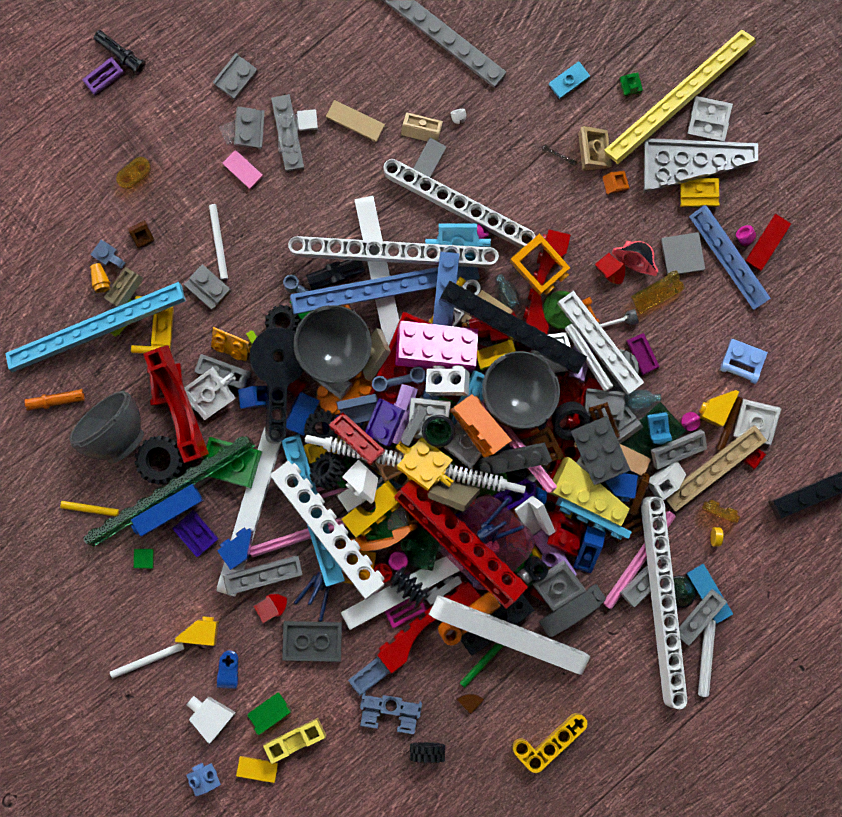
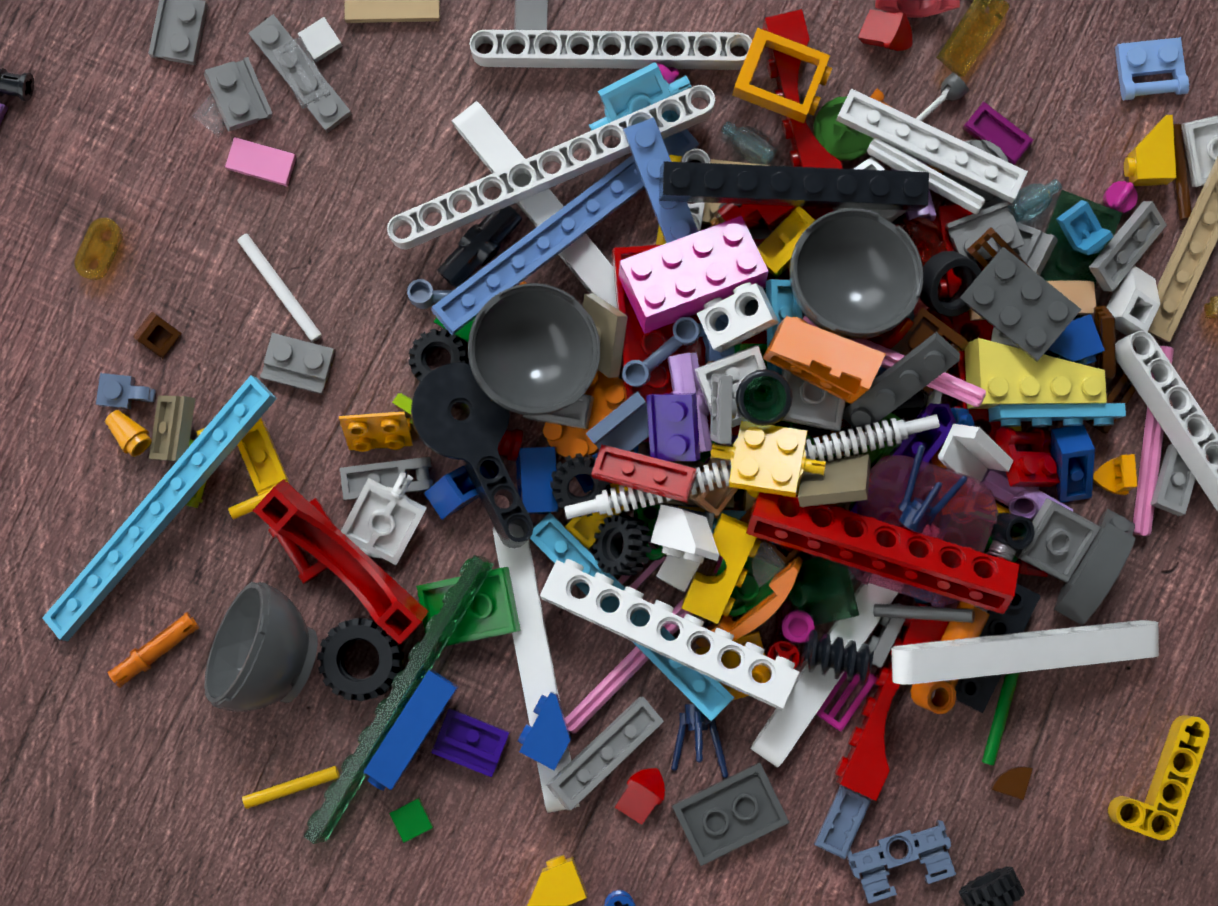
camera: 20 degrees left, 0 degrees up
none -> dark grey bar [873,604,975,623]
none -> light orange tile [1093,454,1138,496]

